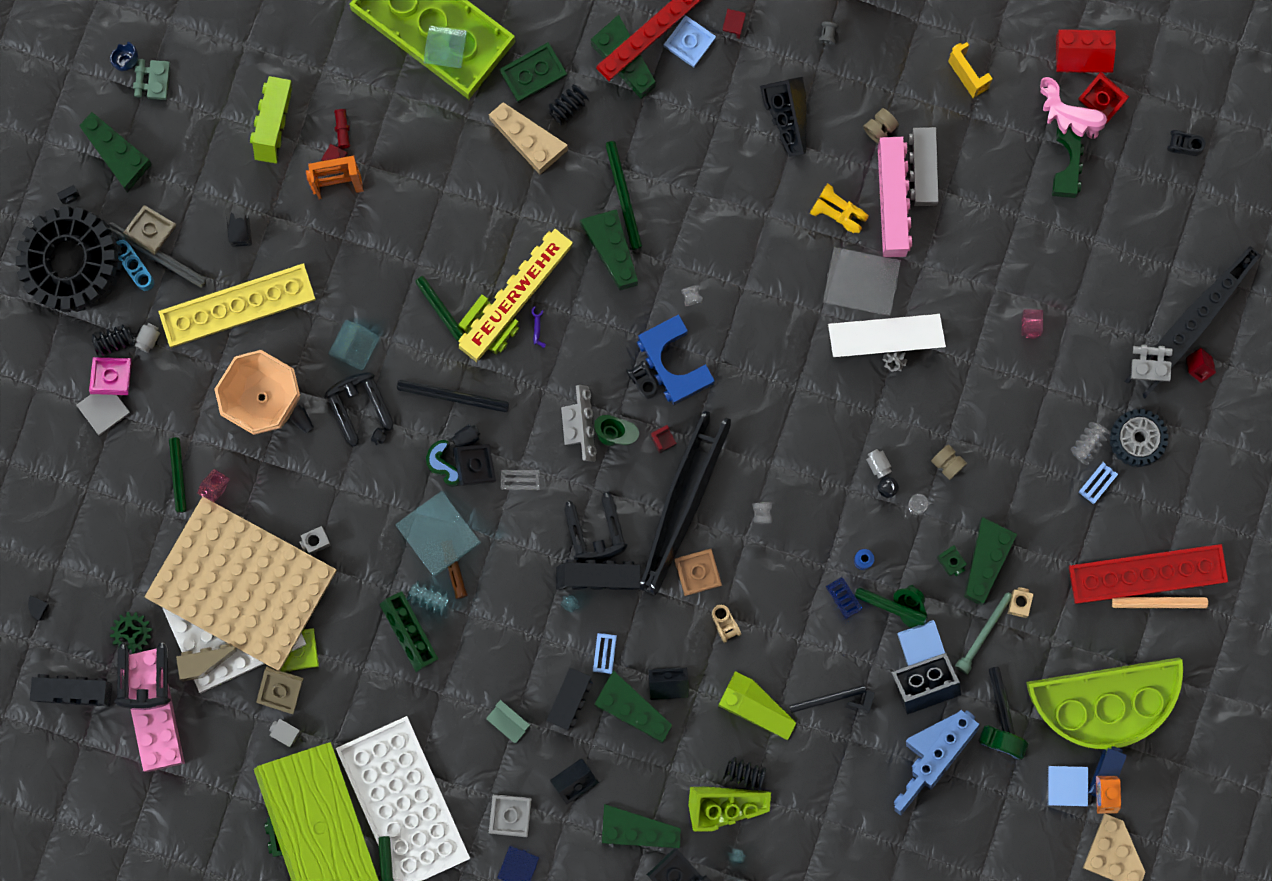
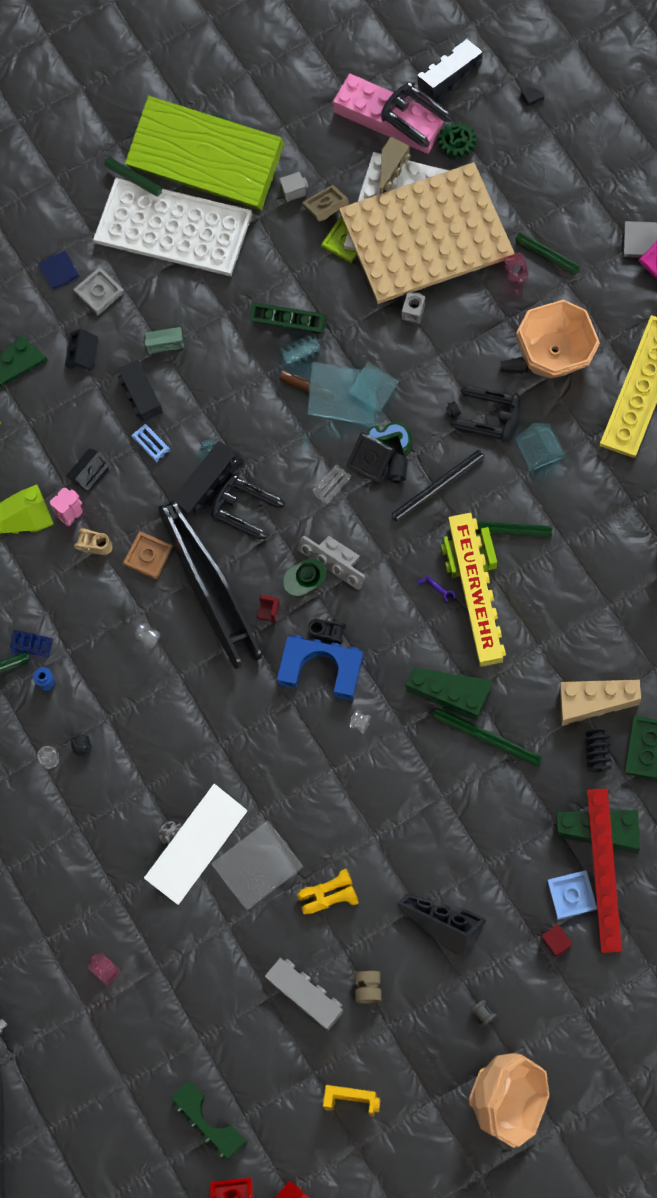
camera: 140 degrees right, 10 degrees down
dark green wedge [594,670,672,743] -> none
light grey brick [866,449,892,479] -> none
bright pink brick [877,137,912,258] -> none
dark tan wheel [931,444,967,480] -> none
bright pink animal [1040,77,1107,139] -> none
none -> bright pink brick [50,488,83,526]
none -> clear light blue slope [348,362,399,412]

